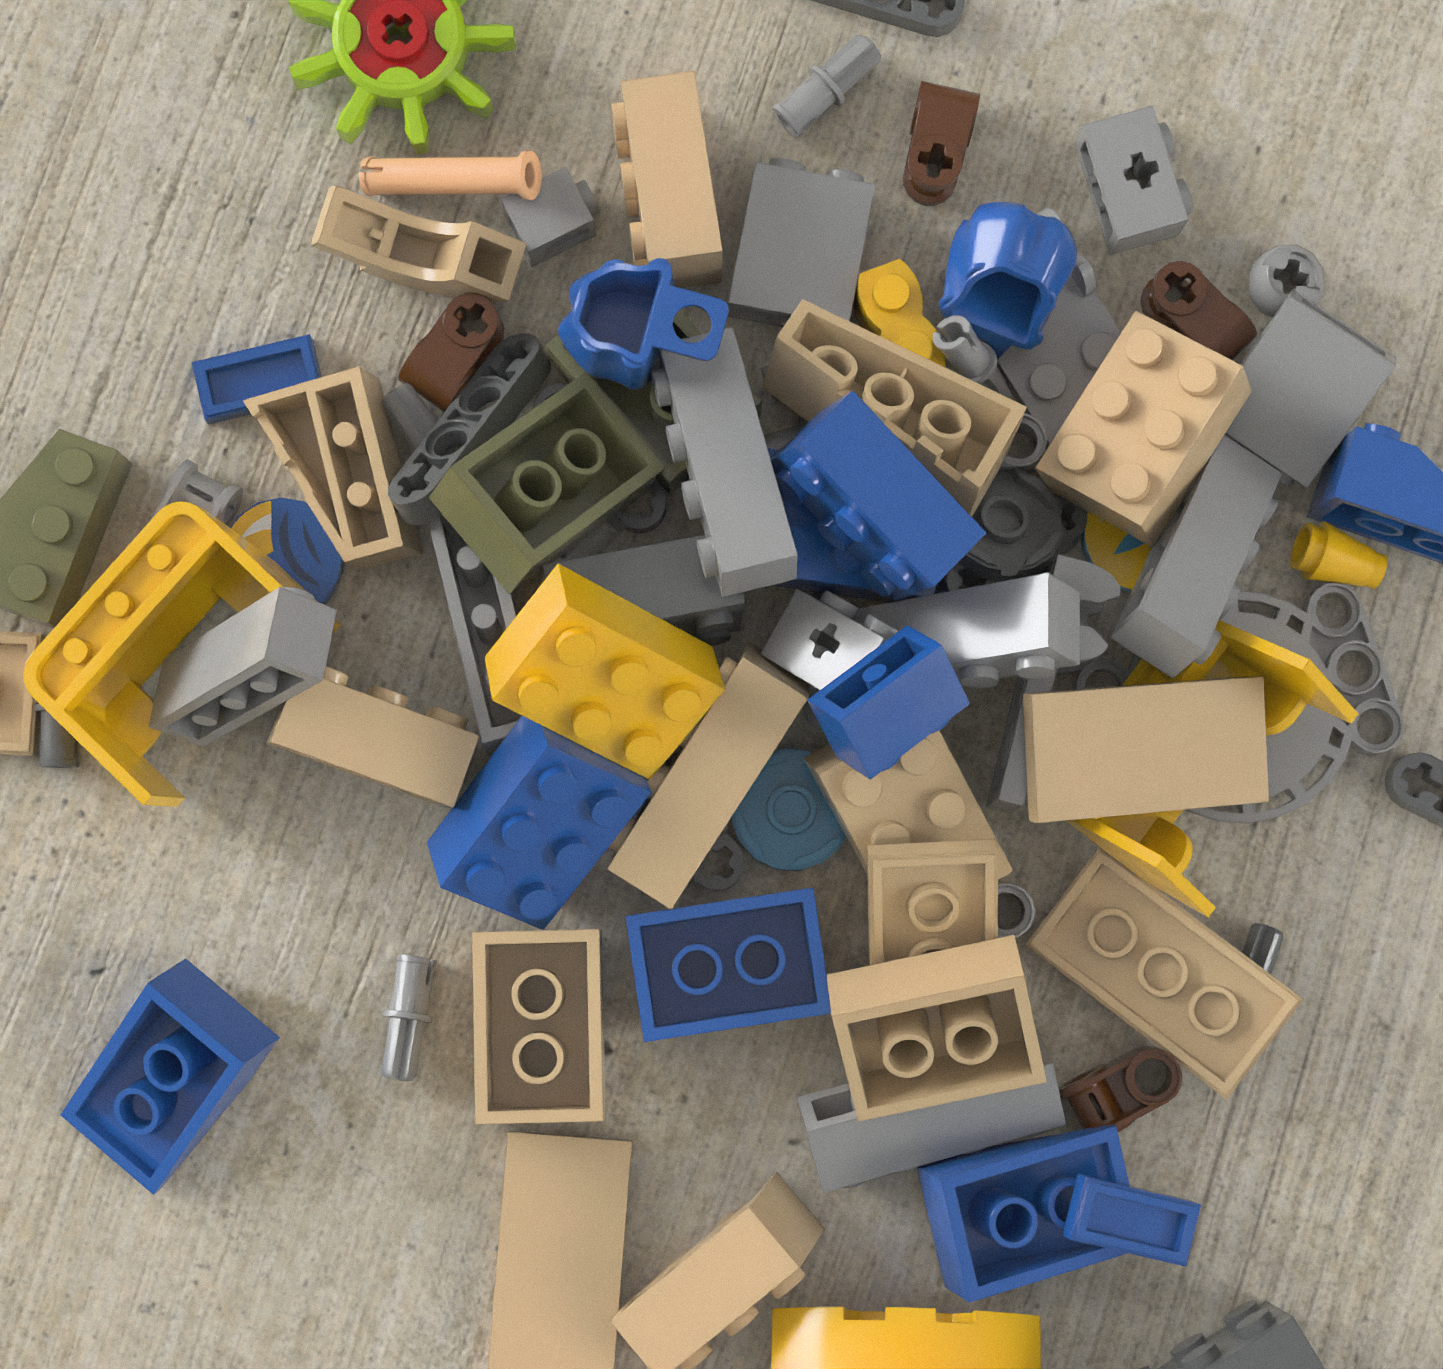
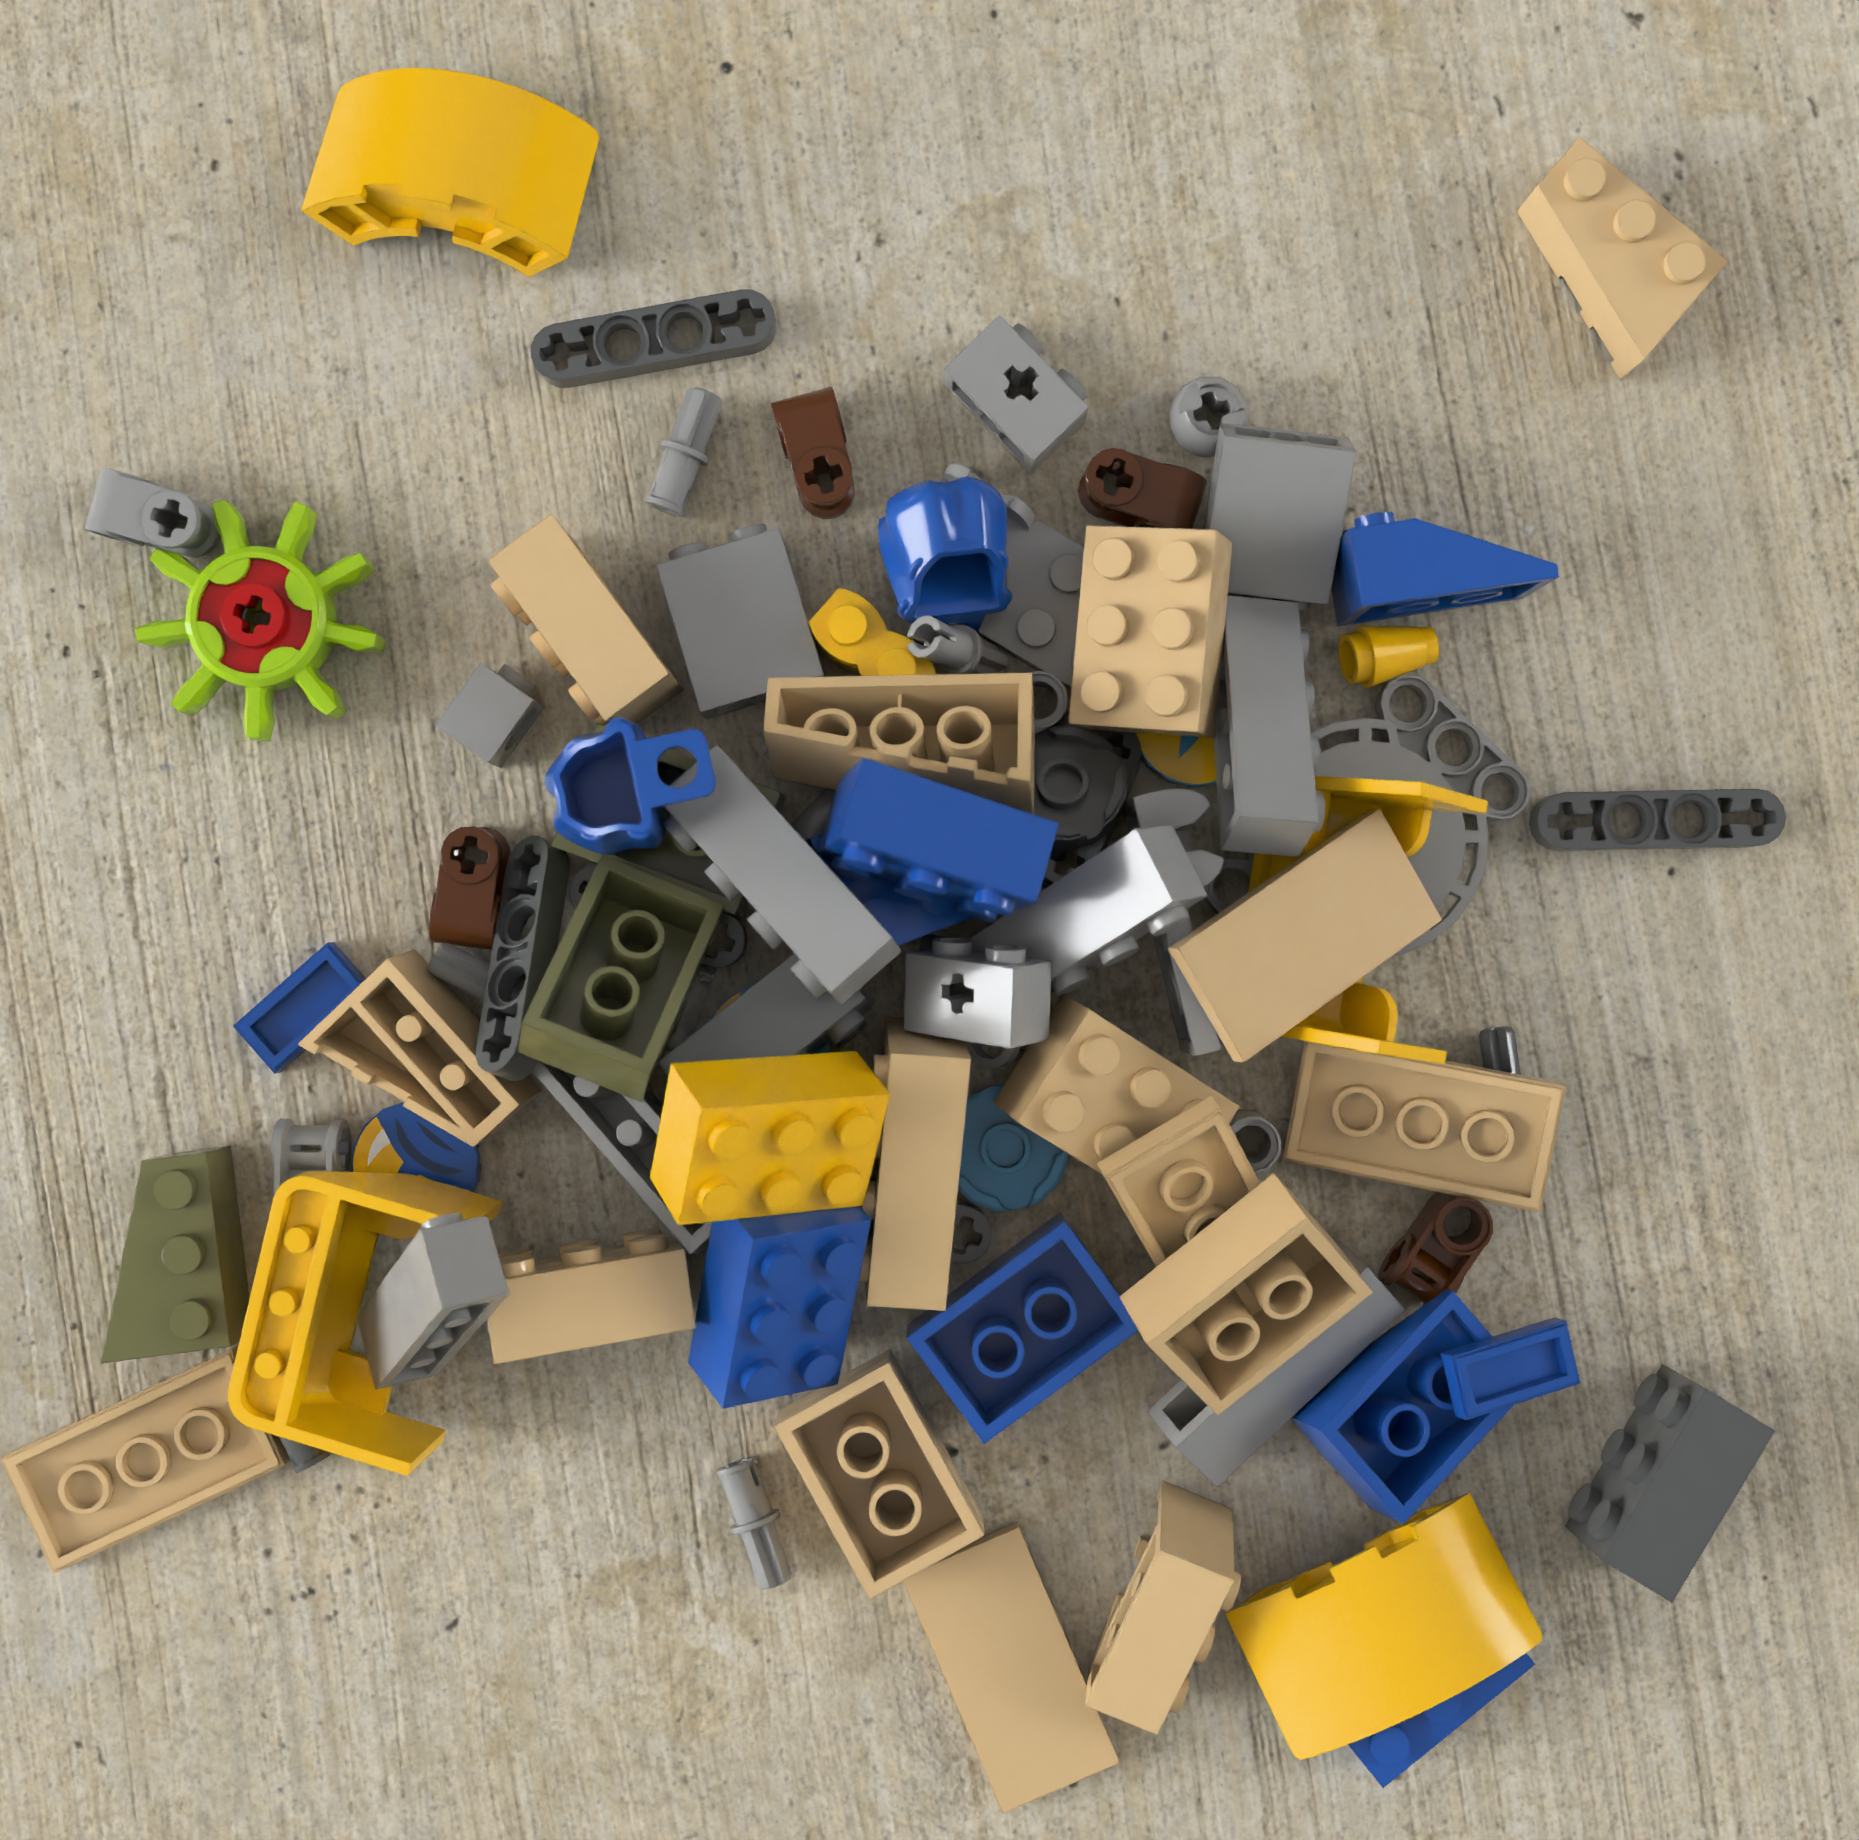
camera: 20 degrees left, 5 degrees up
blue slope [60,958,280,1195] -> none
tan arch [311,185,527,303] -> none
light nougat pin [359,150,542,200] -> none
blue brick [807,625,970,780] -> none

